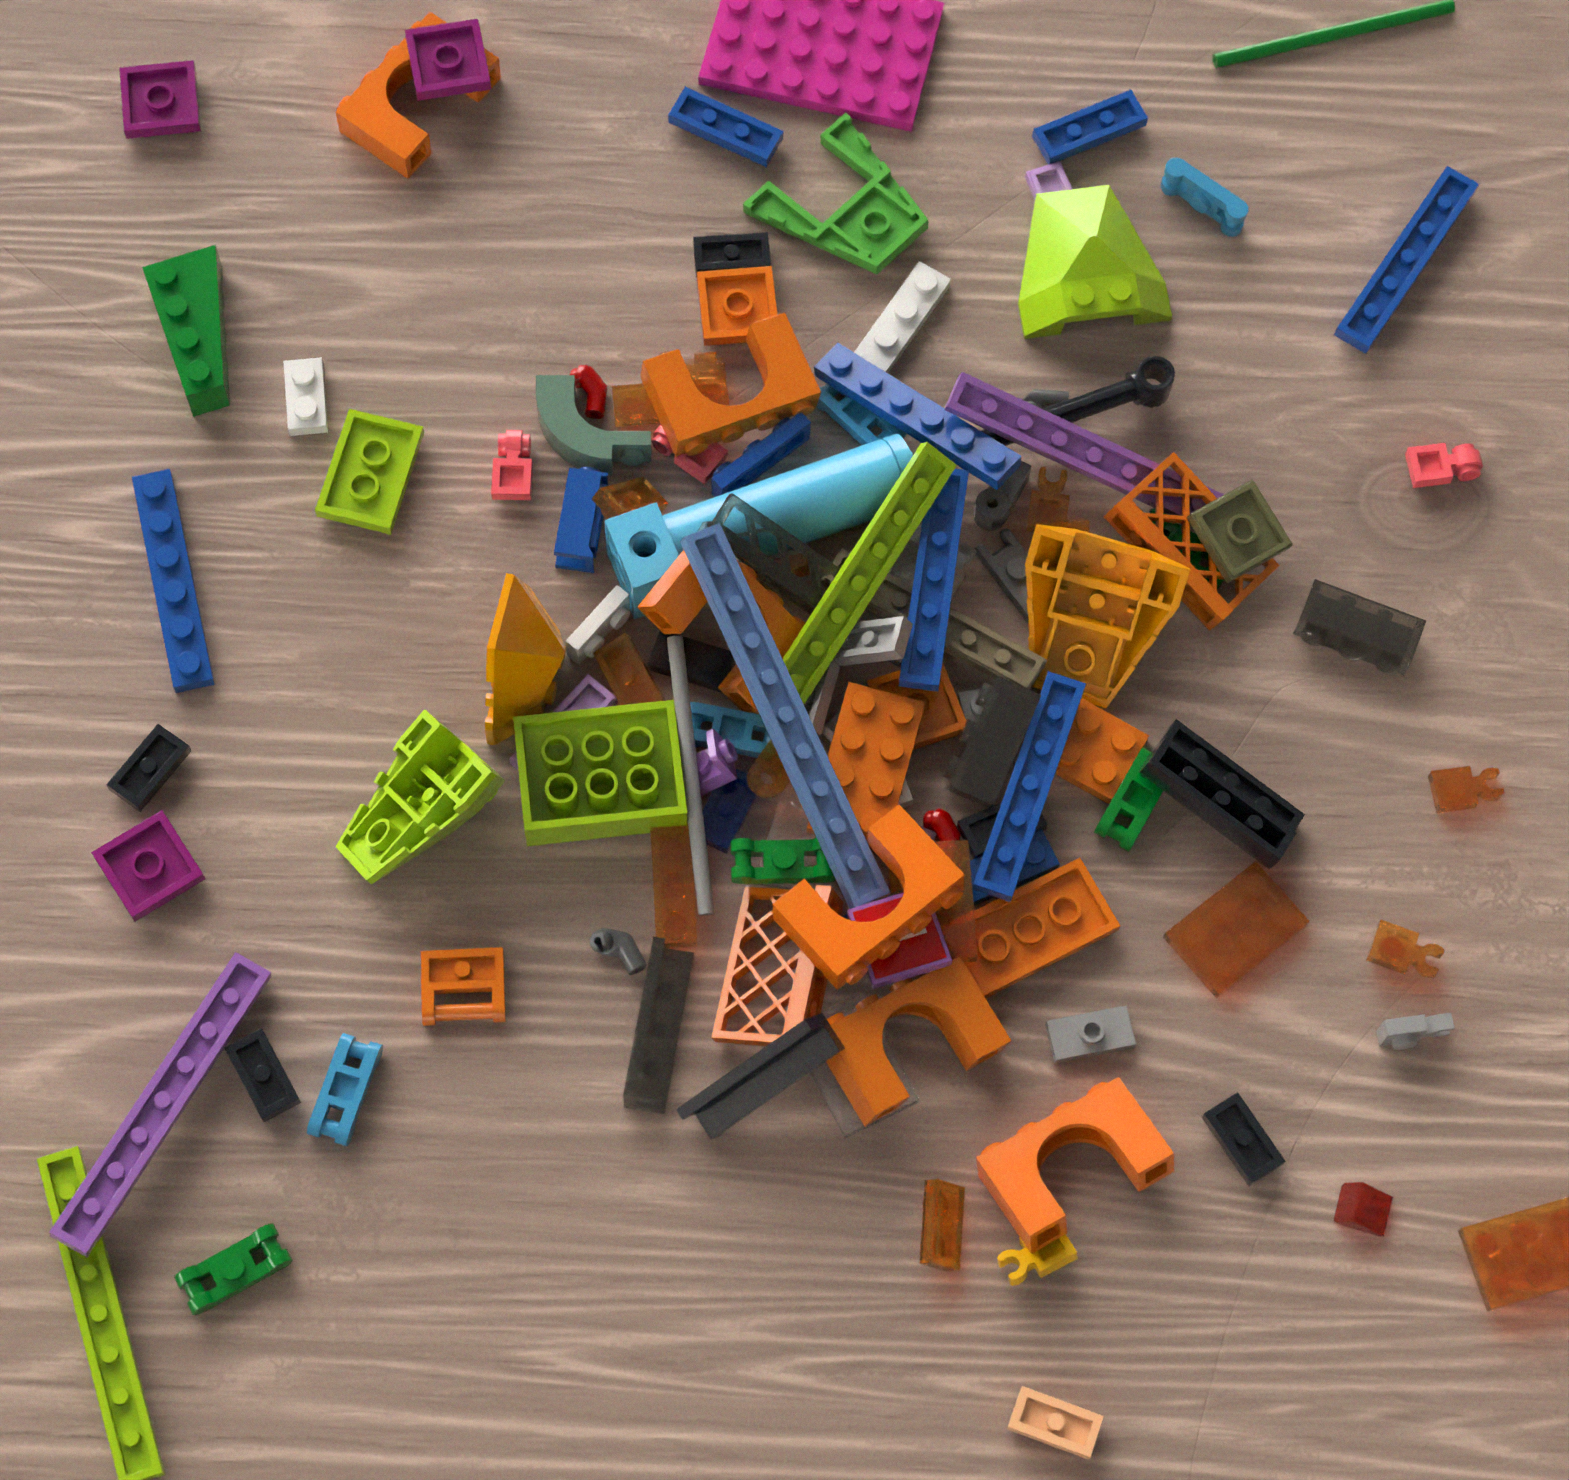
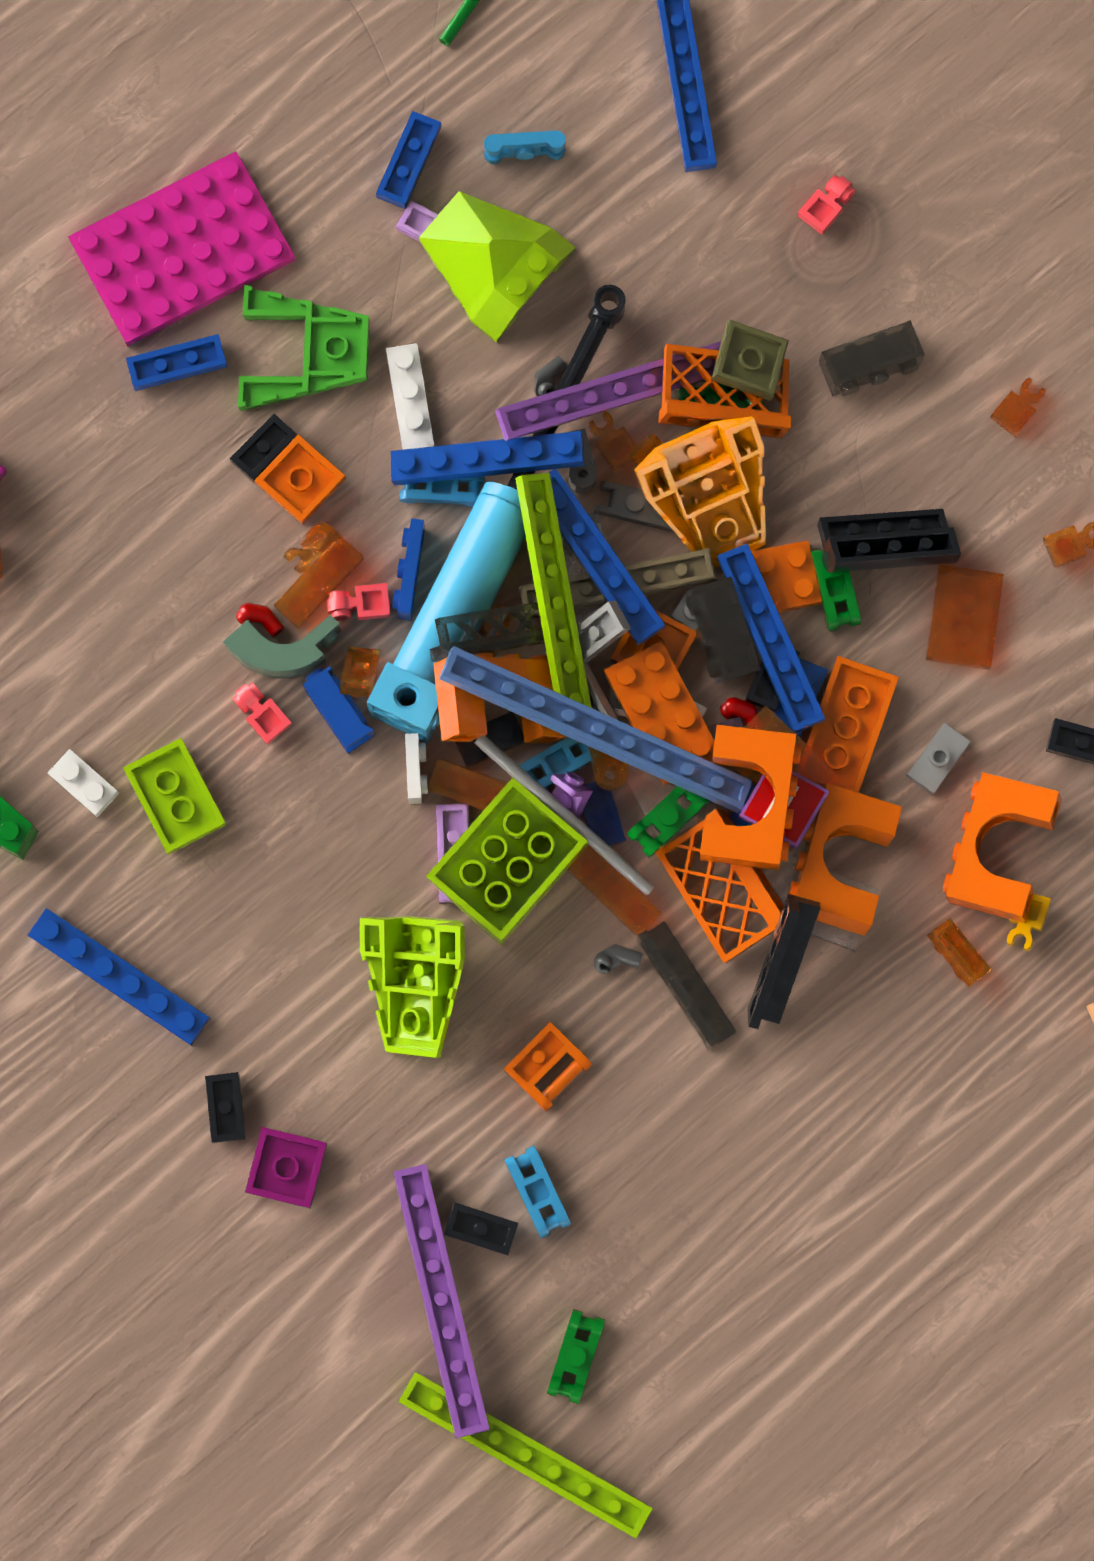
camera: 40 degrees left, 10 degrees up
light orange wedge [485,573,566,745] -> none
orange arch [640,312,821,457] -> none

